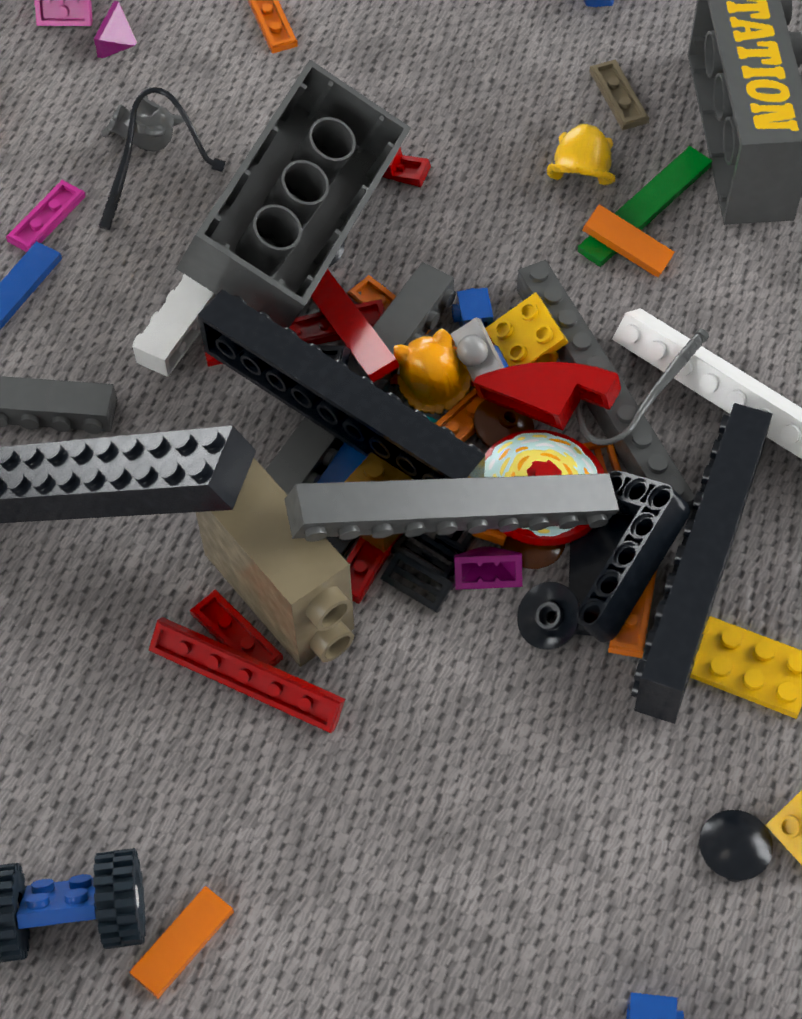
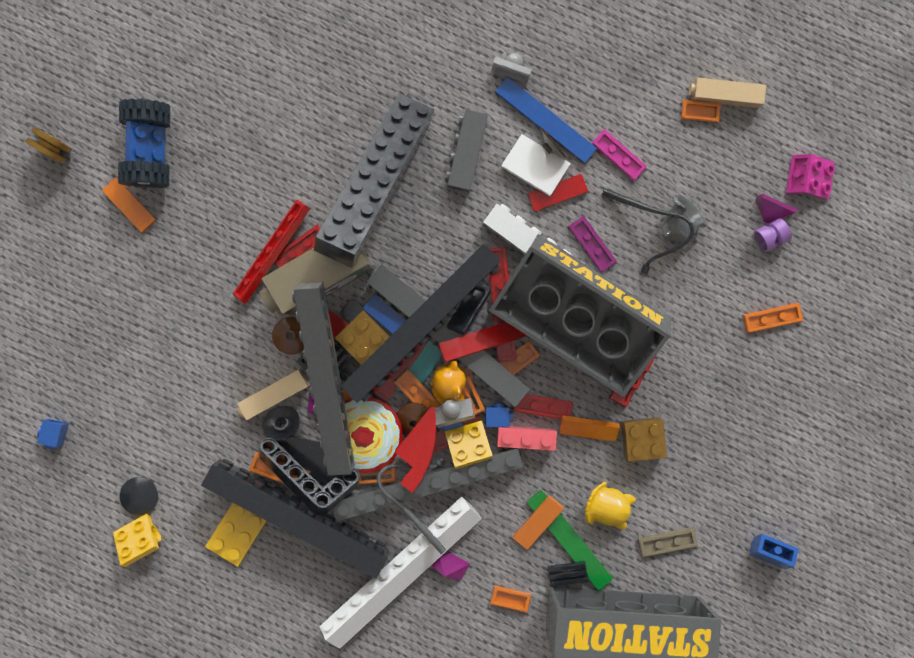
camera: 90 degrees right, 30 degrees up
none -> tan brick [237,369,310,420]
none -> reddish brown dish [272,317,304,355]
none -> magenta slope [431,551,470,580]
none -> orange tile [490,585,532,613]
none -> coral brick [496,426,557,451]
none -> white tile [501,134,571,197]
none -> red tile [513,394,573,419]
none -> red tile [528,173,588,212]
none -> dark brown dish [541,128,567,159]
none -> black tile [547,561,589,586]
none -> orange tile [559,416,620,442]
none -> magenta tile [568,215,617,273]
none -> pearl gold brick [621,417,667,462]
none -> medium lavender wheel [754,219,792,253]

